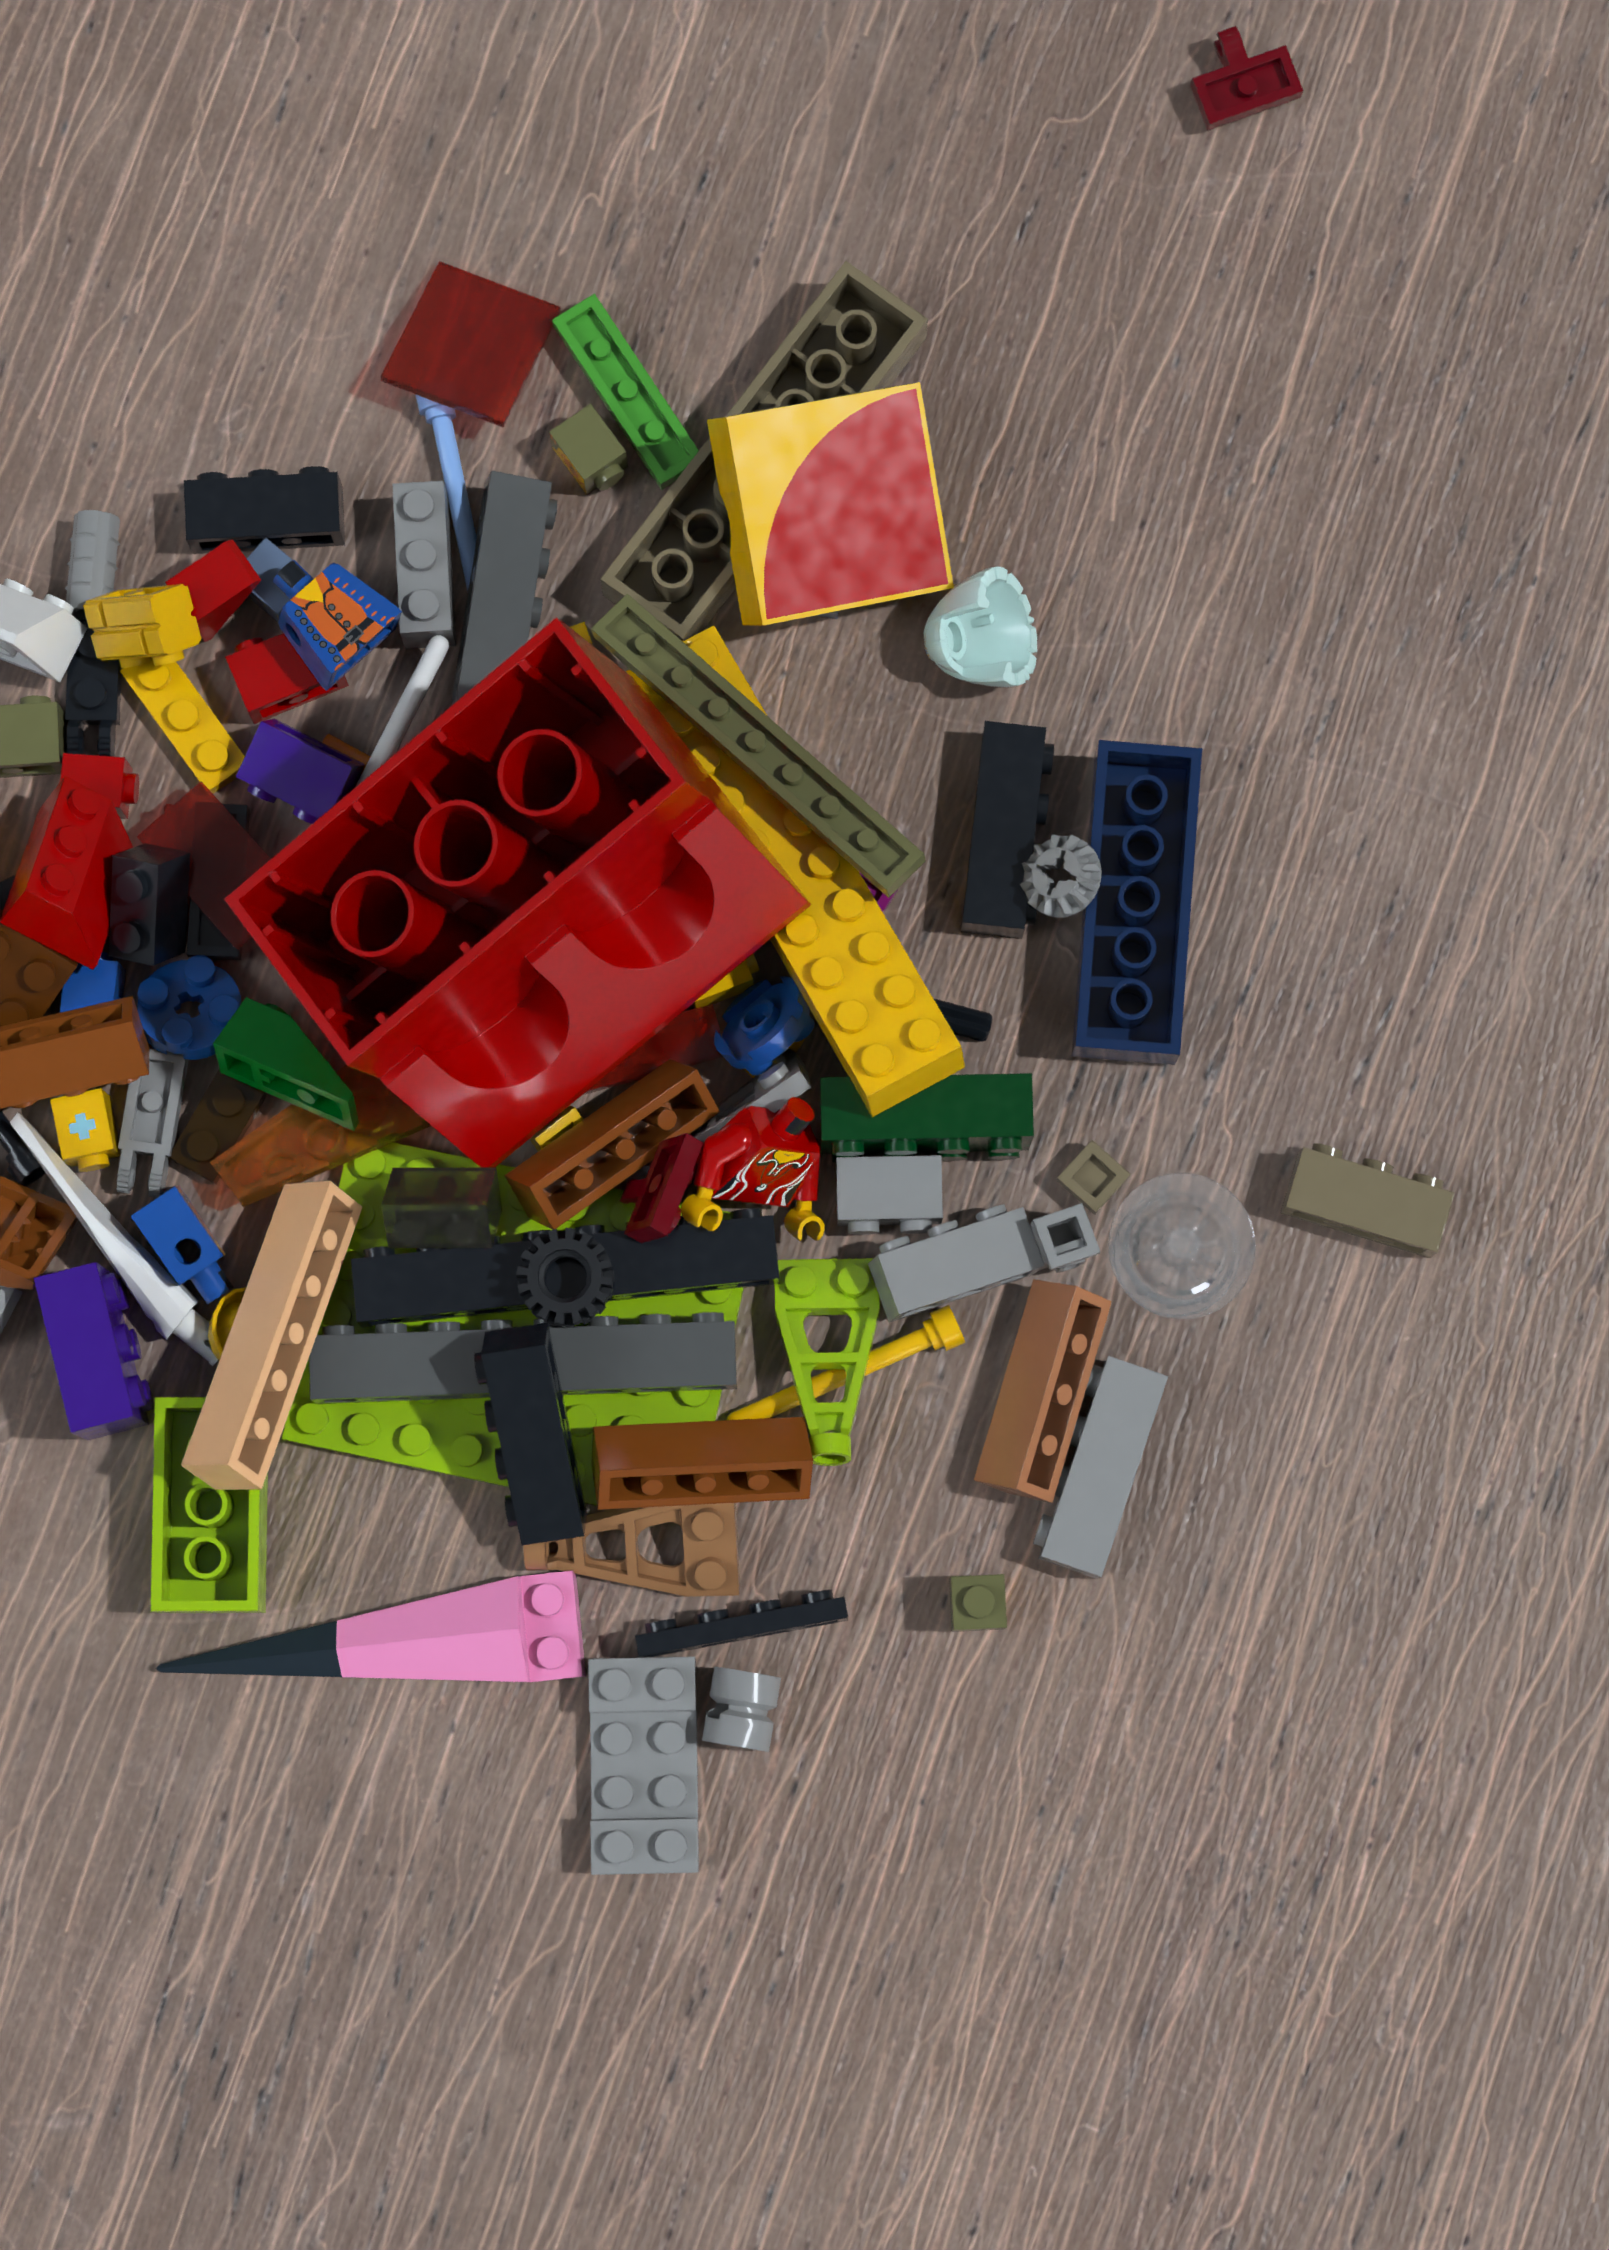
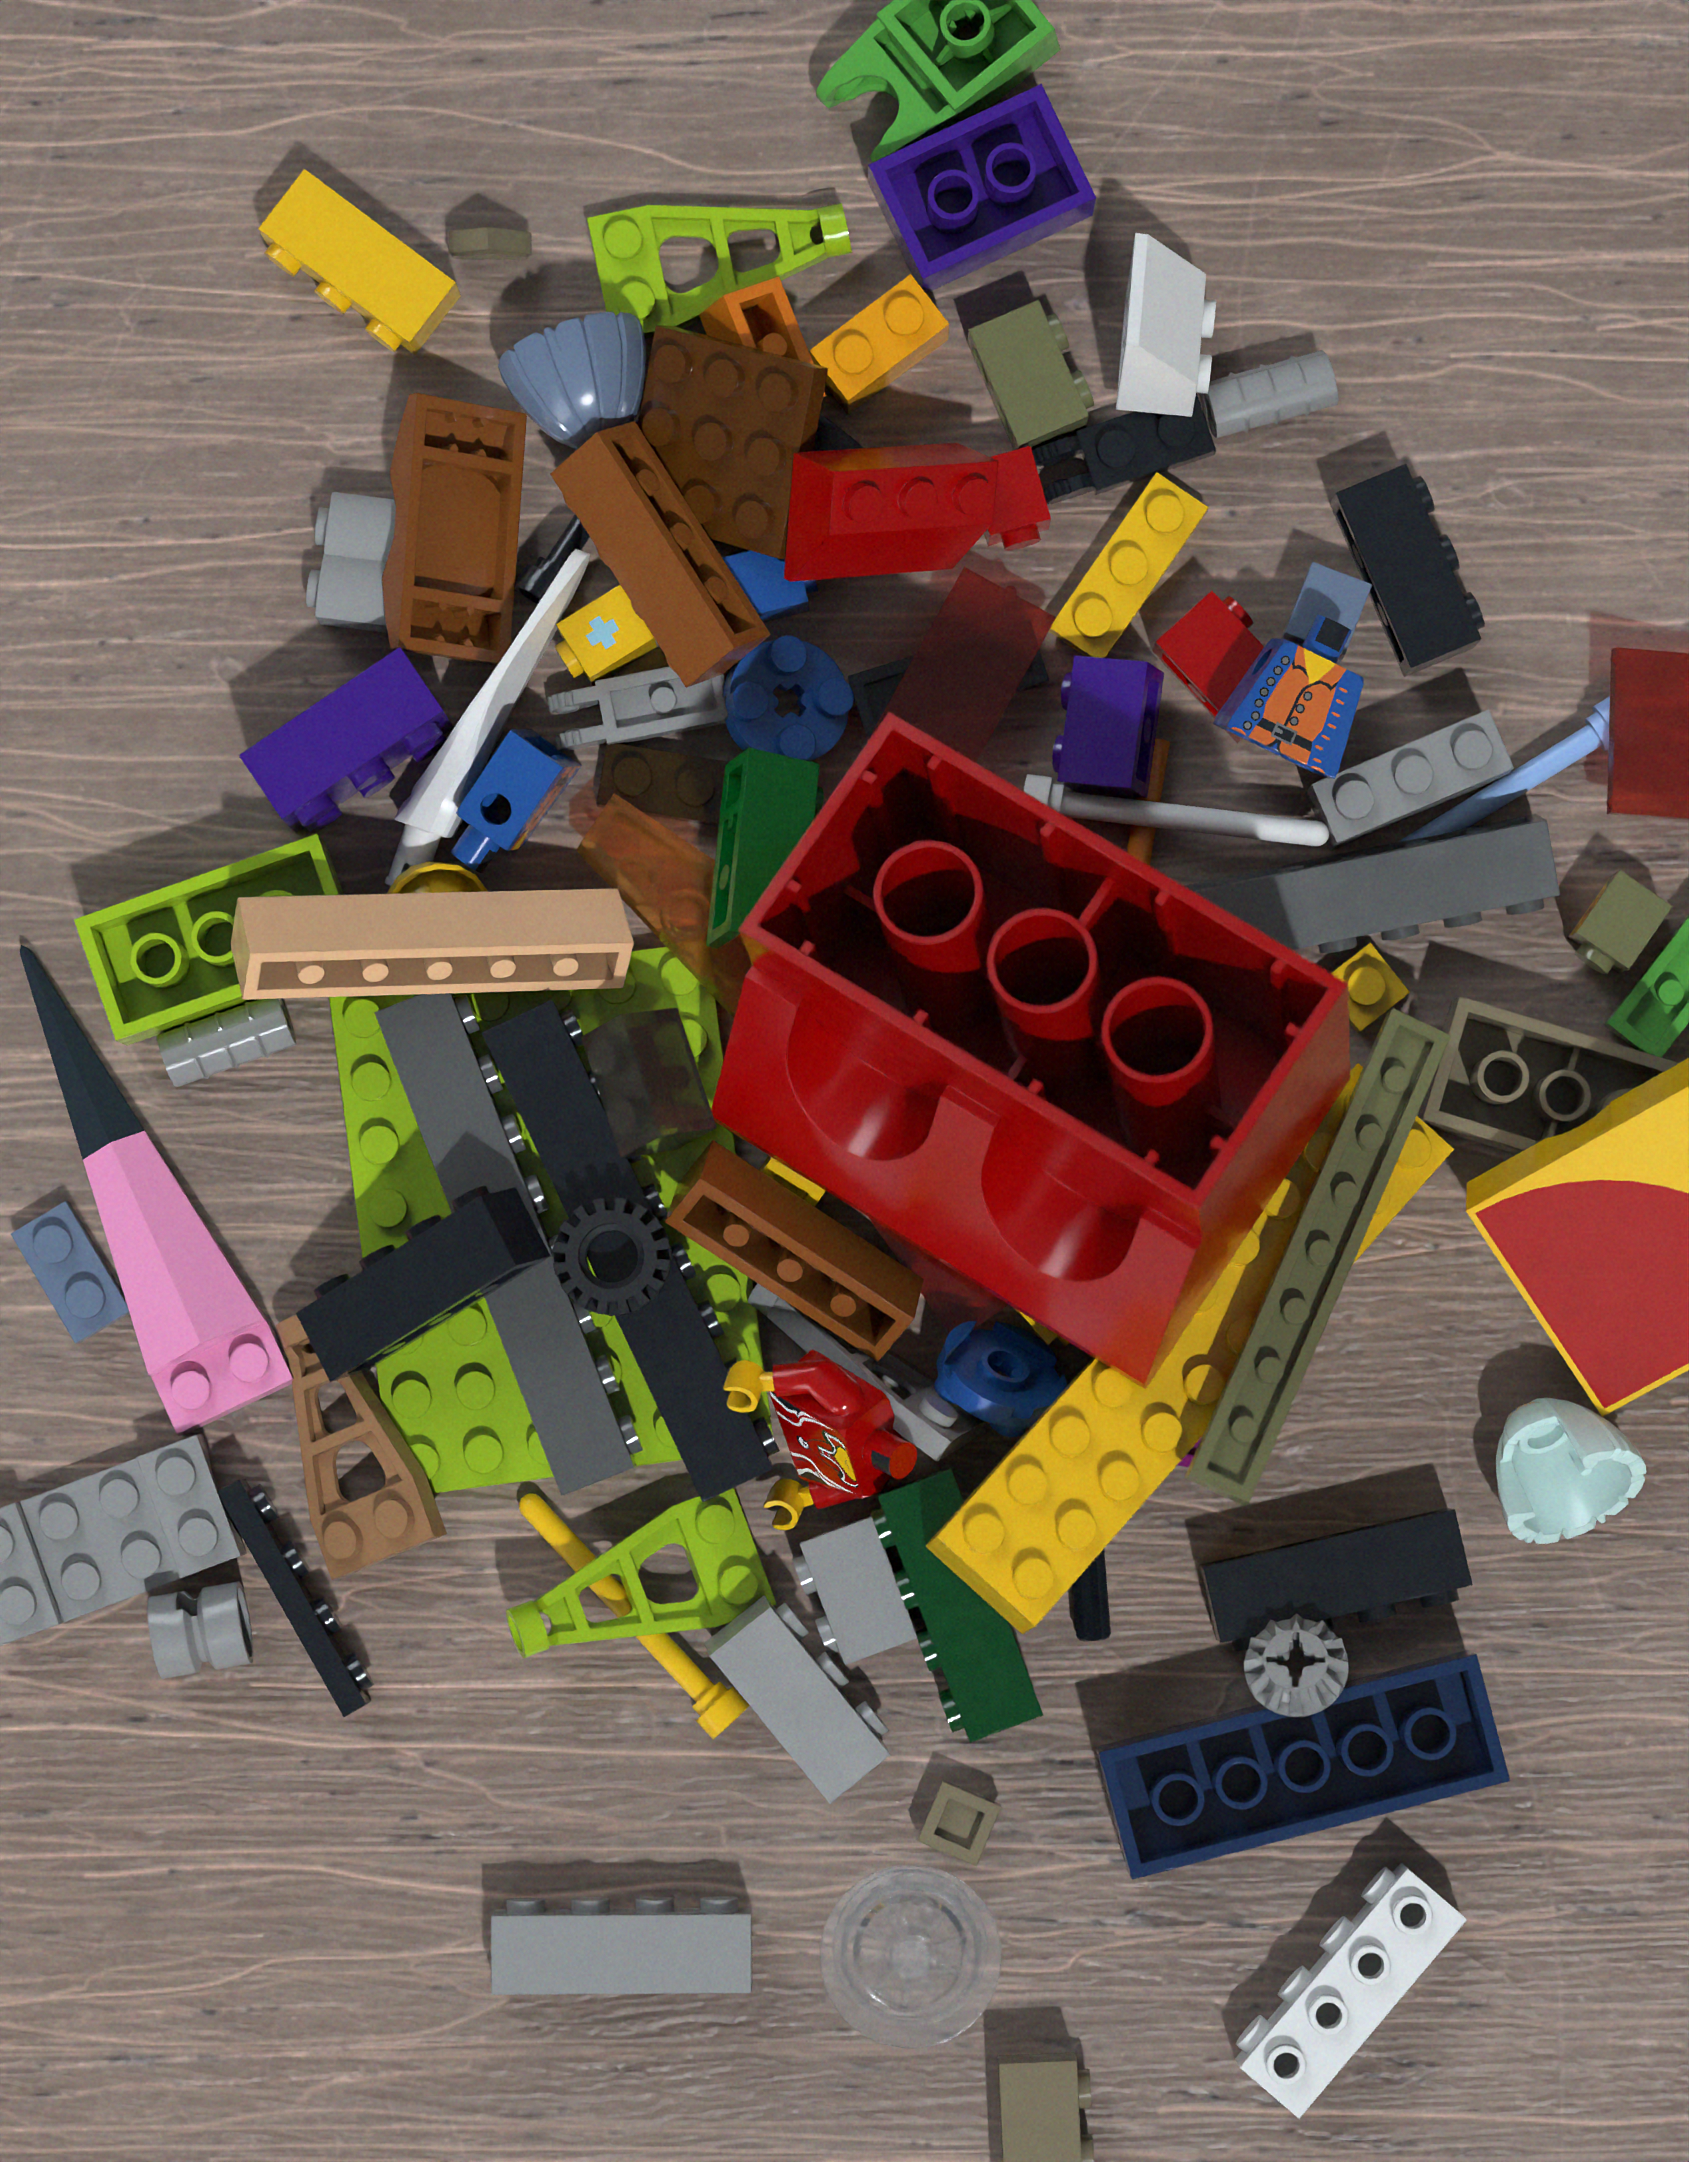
camera: 75 degrees right, 5 degrees up
yellow brick [83,584,201,668] -> none
black brick [108,843,190,966] -> none
red slope [165,539,261,642] -> none
dark orange brick [591,1417,813,1510] -> none
dark red plate [620,1133,703,1243] -> none
olive brick [949,1574,1007,1632] -> none
nougat brick [974,1279,1112,1503] -> none
light grey brick [1030,1203,1101,1273] -> none
none -> sand blue plate [11,1201,130,1344]
none -> light grey axle [157,998,297,1088]
none -> white brick [1235,1863,1467,2119]

